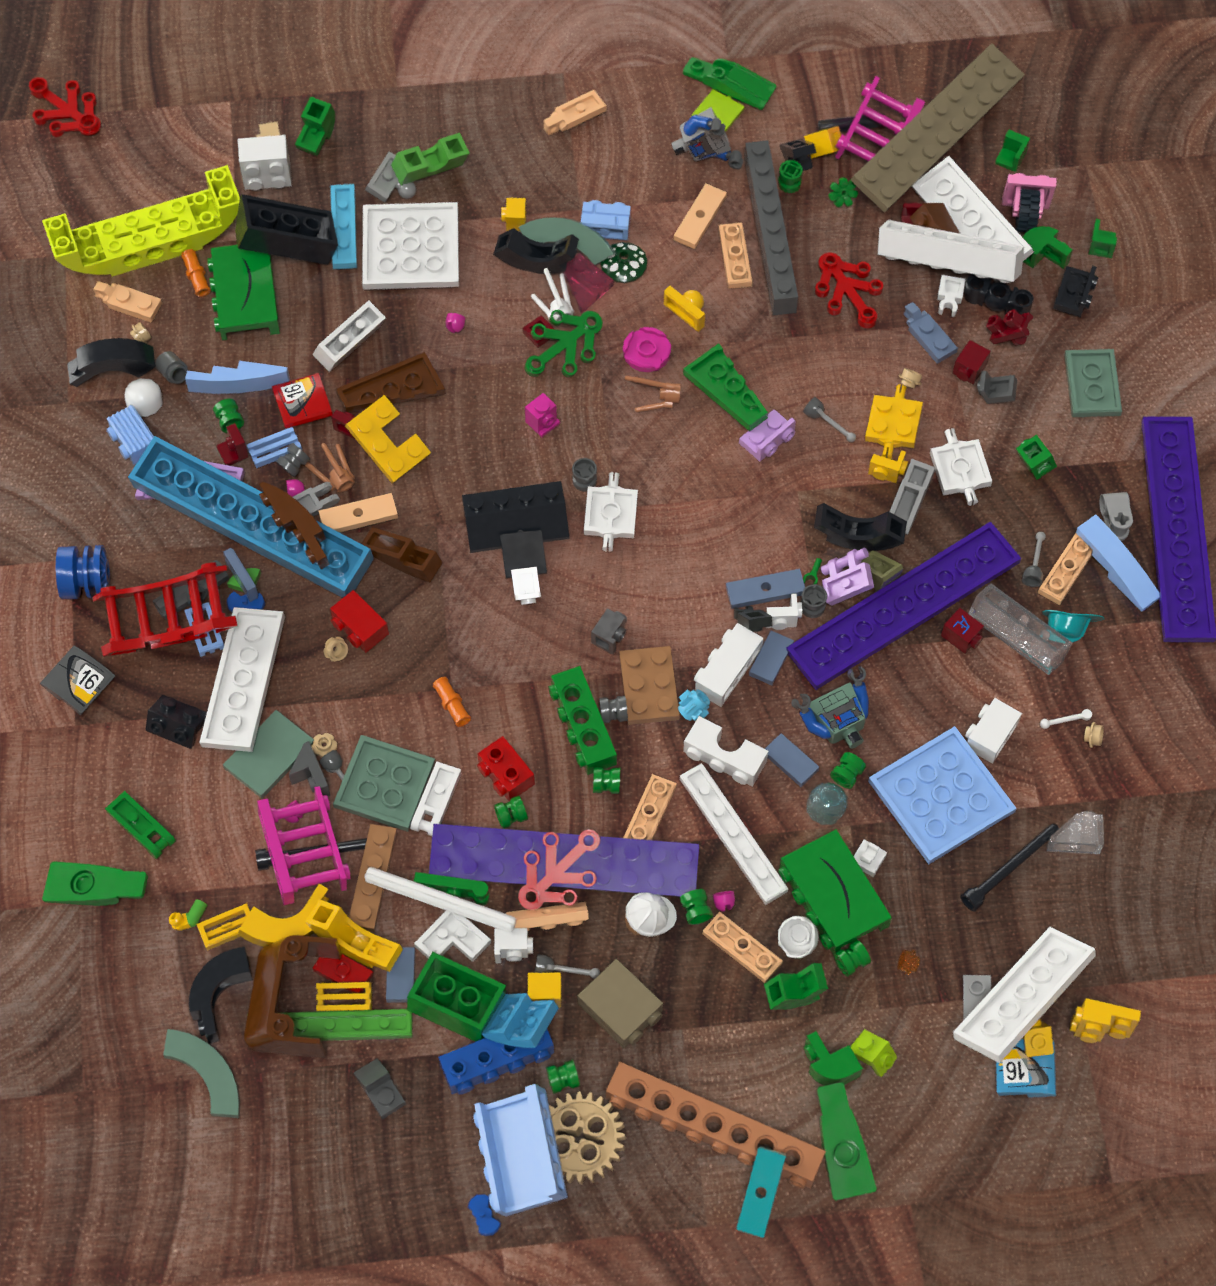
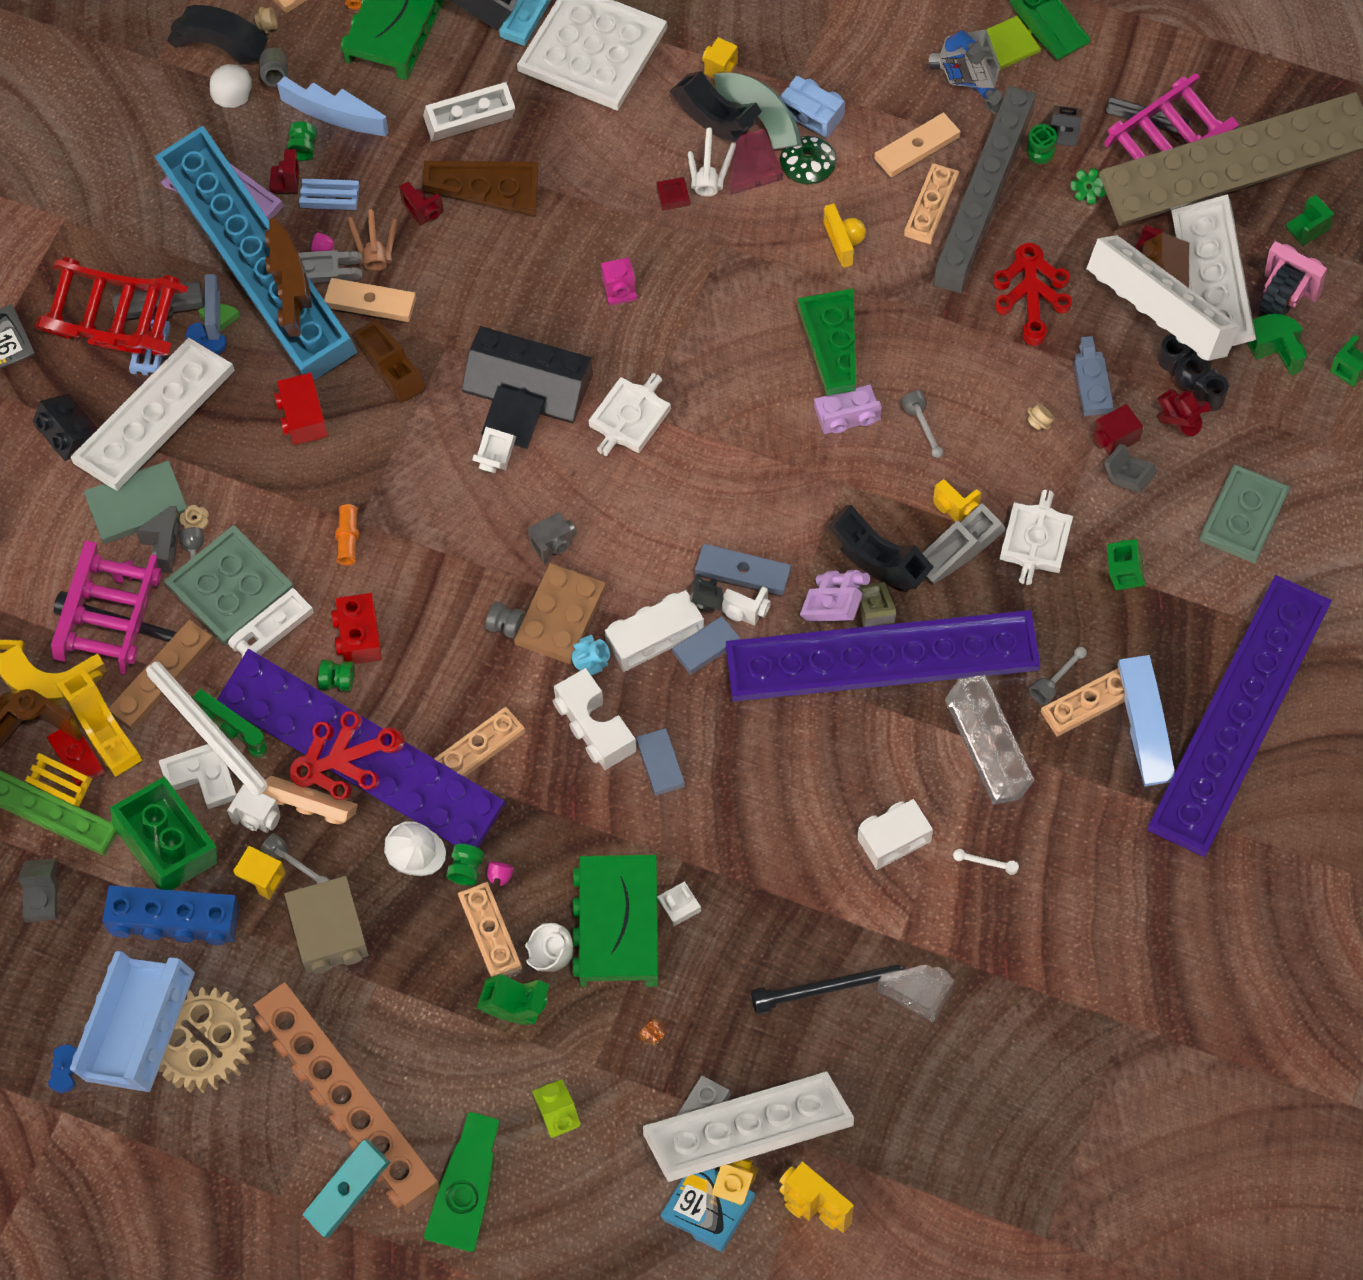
camera: 30 degrees right, 0 degrees up
blue wheel [56,545,110,599] -> none
light blue brick [106,405,154,465] -> none
red slope [272,373,333,429] -> none
dark grey wheel [276,443,311,478] -> none
tan plate [323,637,348,662] -> none
yellow plate [345,395,431,484] -> none
sand blue tile [386,947,415,1003] -> none
dark pink hinge [446,313,466,333] -> none
dark azure slope [482,993,558,1048] -> none
green plant [524,309,603,377] -> none
green wheel [546,1060,580,1094] -> none
green brick [548,666,617,775] -> none
dark grey wheel [572,458,597,492] -> none
green wheel [593,767,620,794] -> none
dark pink tile [623,327,671,372] -> none
nougat plant [625,376,680,412] -> none
white tile [680,763,788,905] -> none
torso [791,666,869,749] -> none
dark grey wheel [801,584,827,618] -> none
green hand [803,558,822,585] -> none
yellow panel [804,126,841,158] -> none
green brick [804,1031,863,1086] -> none
clear light blue hair [806,782,848,825] -> none
green wheel [830,752,866,789] -> none
green wheel [833,940,871,977] -> none
yellow plate [865,384,923,459] -> none
light blue plate [868,727,1016,864] -> none
white plate [937,275,965,317] -> none
dark red brick [941,608,984,654] -> none
teal piece [1042,610,1105,643] -> none
black bracket [1053,266,1099,317] -> none
tan plate [1084,722,1104,748] -> none
light grey piece [1100,492,1133,541] -> none

